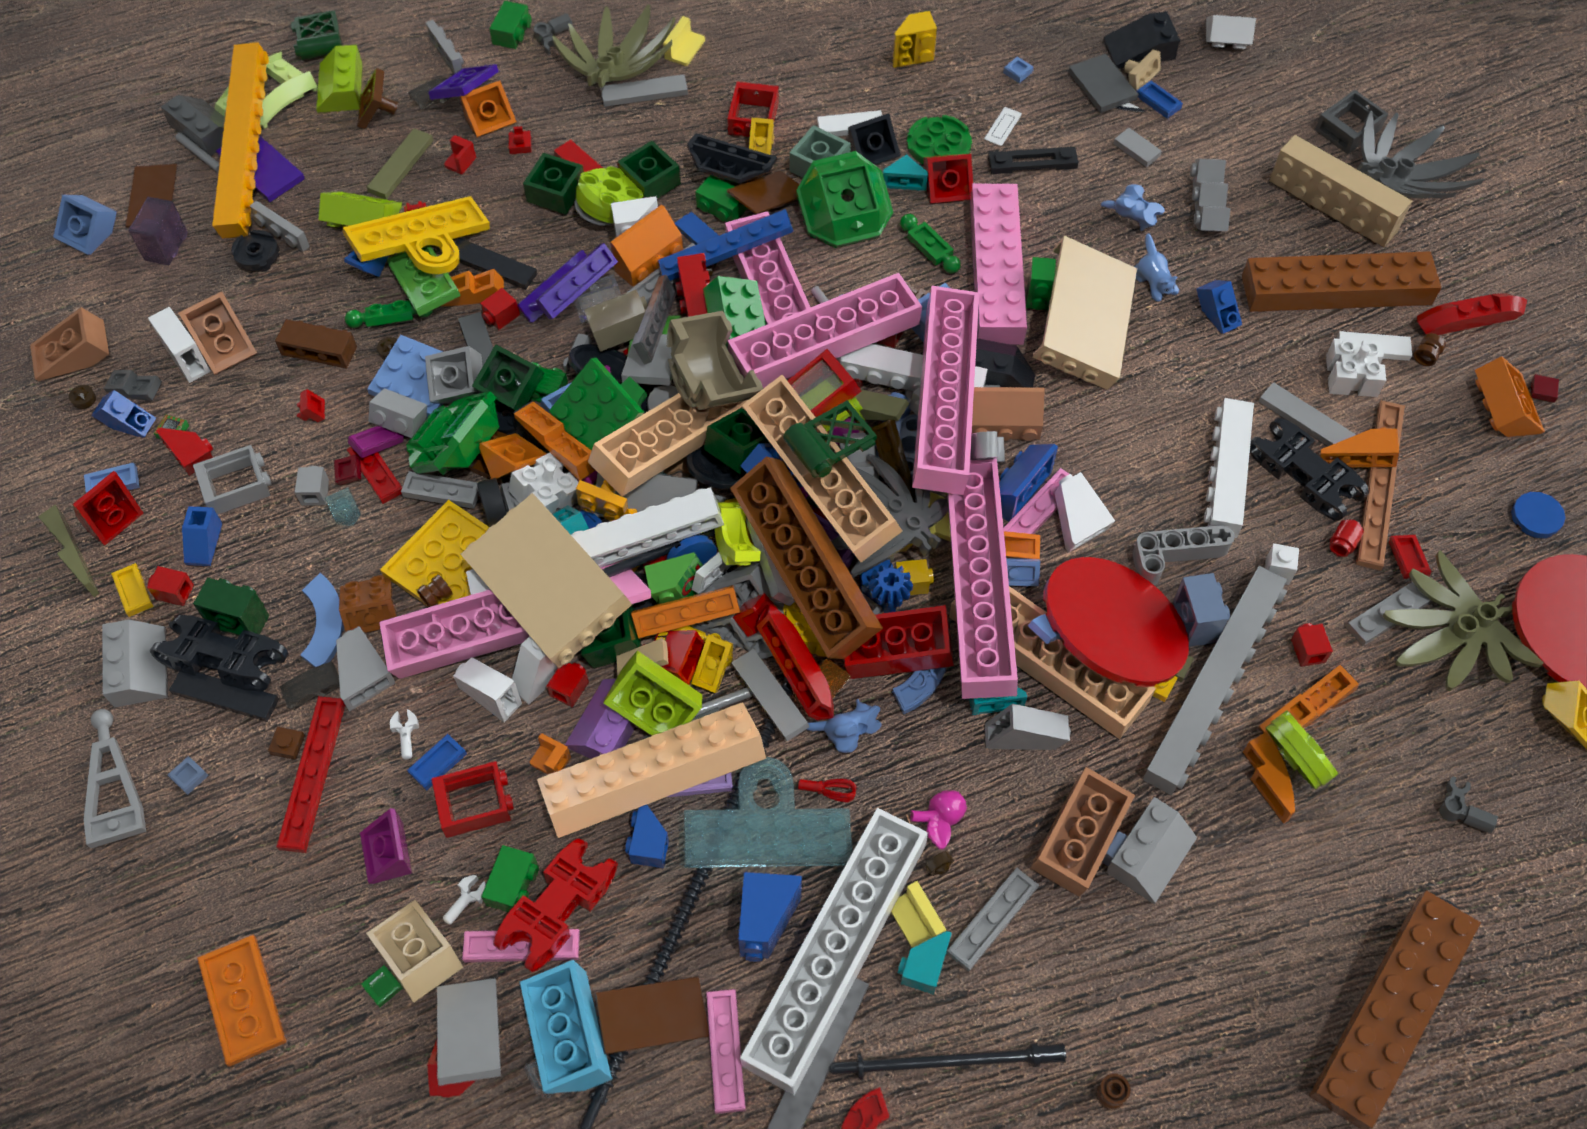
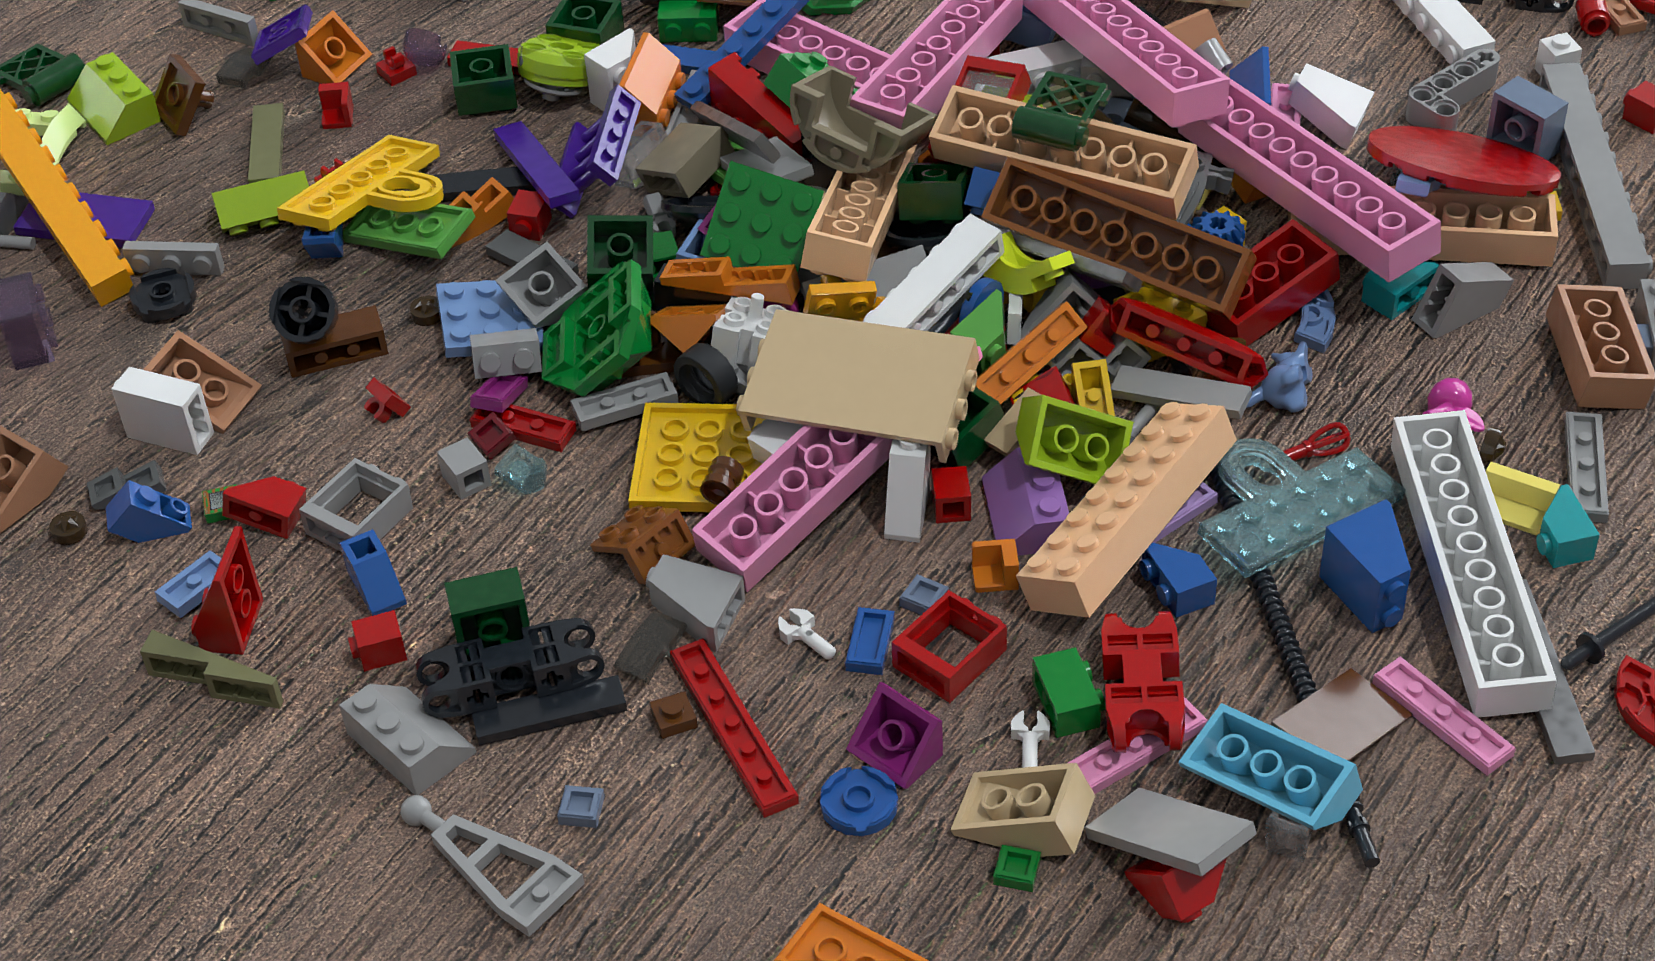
camera: 30 degrees left, 15 degrees down
yellow tile [111,563,154,617] -> none
medium blue tile [301,573,344,673] -> none
green plate [344,300,433,328] -> none
white slope [453,657,522,722] -> none
none -> black cylinder [269,277,338,344]
none -> clear purple hair [403,28,447,67]
none -> dark purple tile [493,121,581,209]
none -> blue tile [820,766,898,836]
none -> sand blue tile [899,574,949,615]

